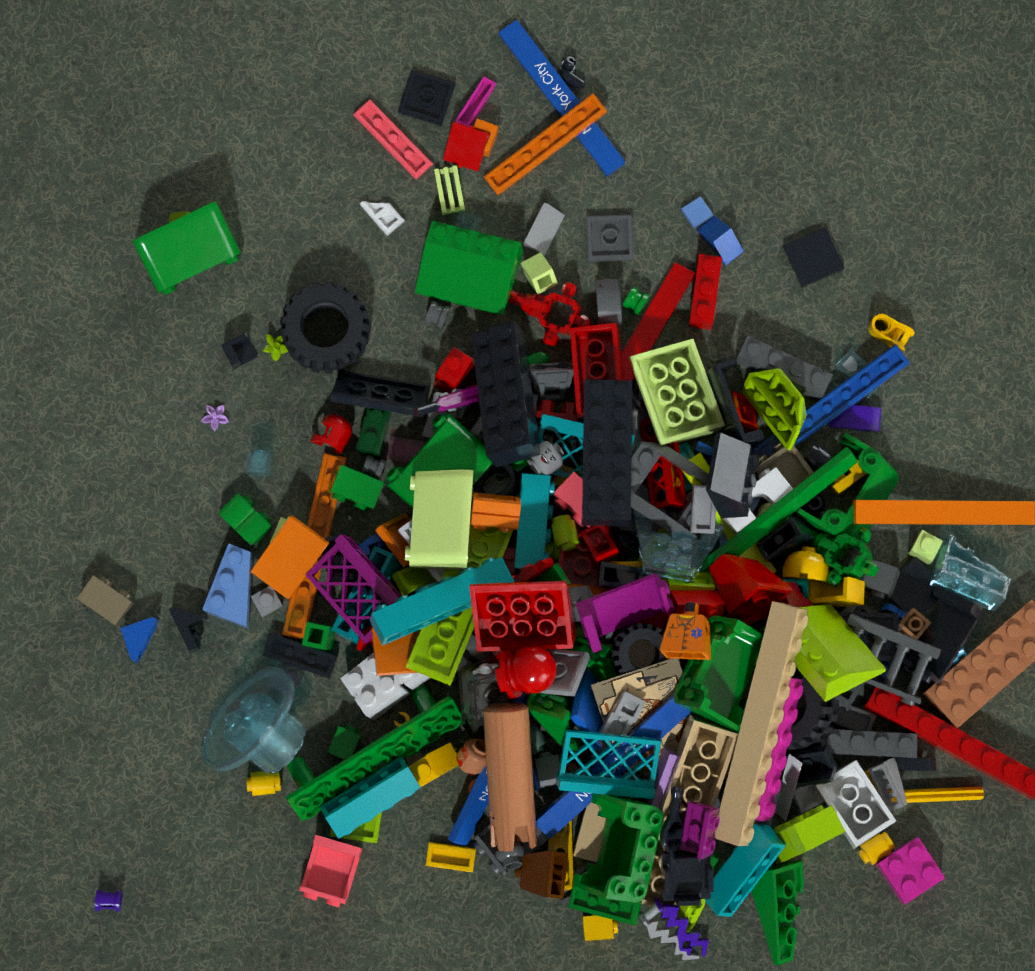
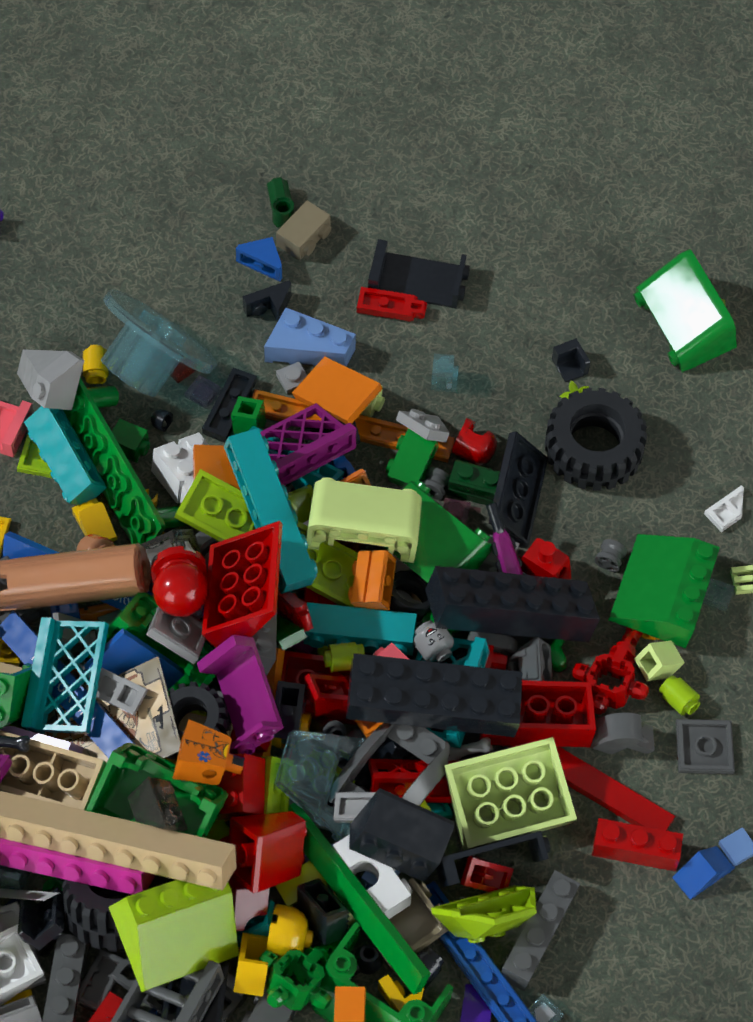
camera: 90 degrees right, 20 degrees down
lavender plant [201,405,229,432] -> none
green brick [218,493,272,548] -> none
light grey slope [524,202,565,256] -> none
green wheel [622,286,650,315] -> none
black tile [783,227,845,288] -> none
none -> light grey wedge [17,349,84,410]
none -> clear smoke slope [127,777,188,832]
none -> black hinge [151,409,173,432]
none -> dark green piece [267,177,294,228]
none -> red hinge [356,287,427,321]
none -> black panel [368,239,470,309]
none -> light grey wing [396,409,450,442]
none -> lime brick [659,675,700,716]

